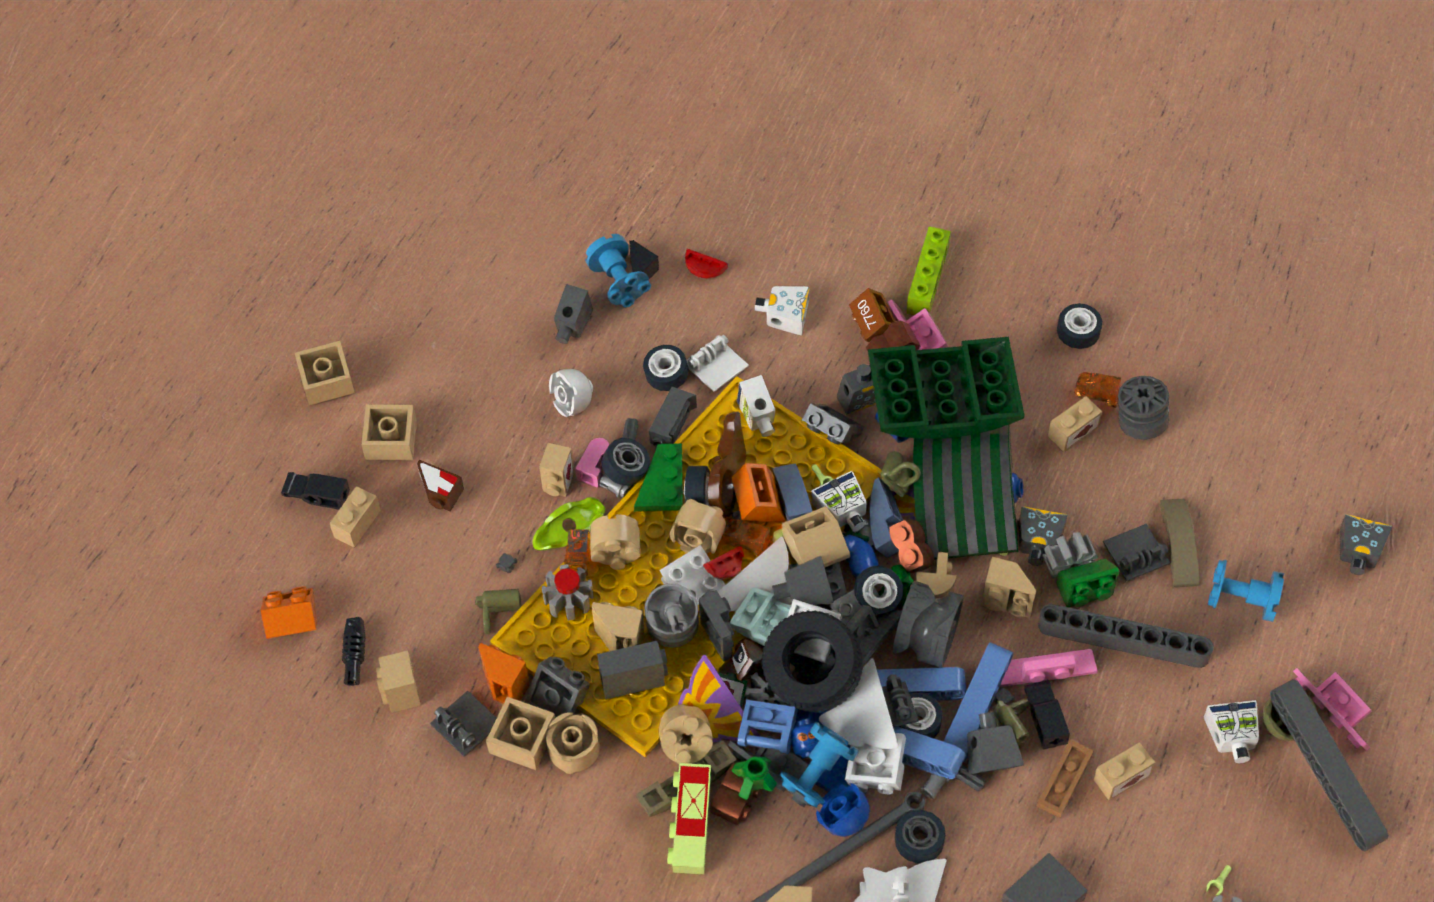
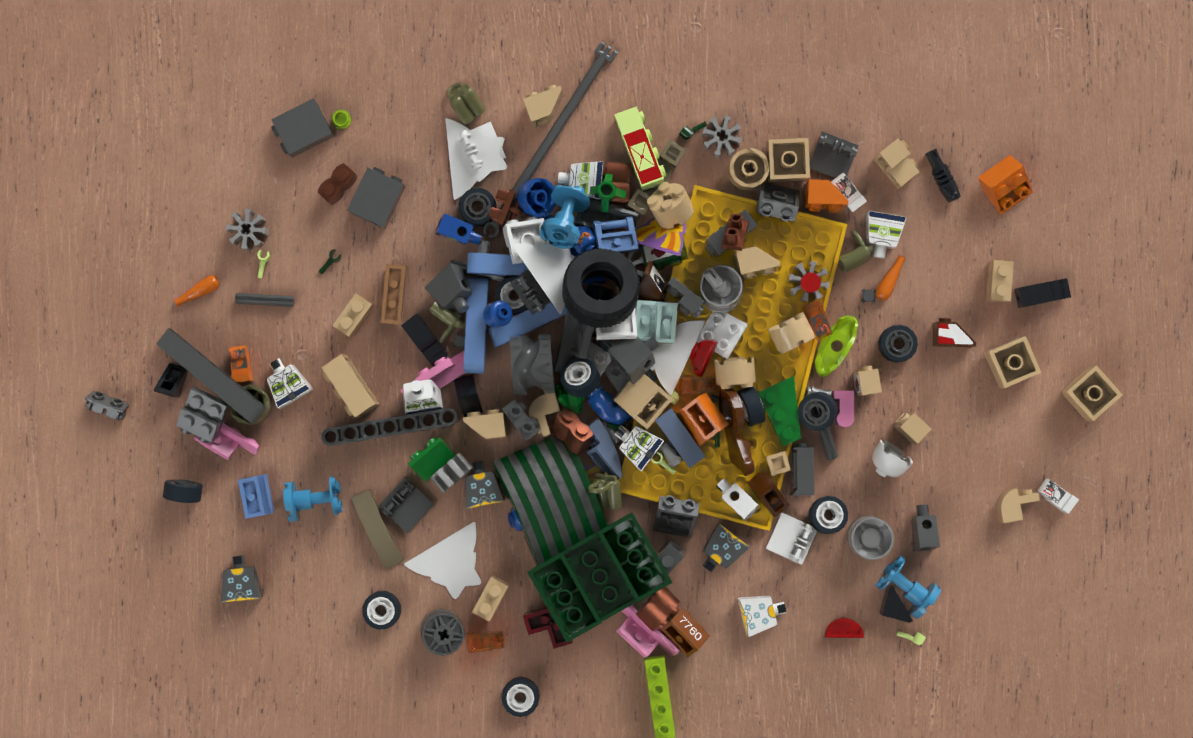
camera: 155 degrees right, 30 degrees up
none -> black slope [154,363,188,398]
none -> black wheel [163,479,203,503]
none -> orange piece [174,275,220,306]
none -> dark grey plate [176,387,229,443]
none -> orange leg [229,345,253,383]
none -> dark grey axle [235,293,294,307]
none -> medium blue plate [238,474,275,519]
none -> dark green hand [319,249,341,274]
none -> tan brick [321,354,380,418]
none -> wheel [362,591,401,630]
none -> white torso [403,380,443,415]
none -> white sticker [404,522,481,599]
none -> blue torso [435,213,482,245]
none -> black slope [454,374,483,417]
none -> blue head [483,301,513,328]
none -> copper hips [488,189,524,227]
none -> dark grey plate [502,399,540,441]
none -> dark red brick [523,607,573,649]
none -> white torso [558,161,603,201]
none -> light grey pin [659,442,682,468]
none -> dark green hand [679,121,707,140]
none -> light grey gear [702,116,742,158]
none -> dark grey torso [702,523,749,573]
none -> copper hips [721,214,749,251]
none -> reddish brown slope [747,470,789,517]
none -> tan plate [765,451,791,476]
none -> white leg [831,173,867,212]
none -> light grey wheel [847,516,894,560]
none -> white torso [866,211,906,259]
none -> orange piece [875,255,905,301]
none -> wheel [878,325,918,363]
none -> tan brick [894,413,932,444]
none -> yellowish green hand [896,631,926,645]
none -> tan brick [997,488,1040,523]
none -> white leg [1037,478,1079,514]

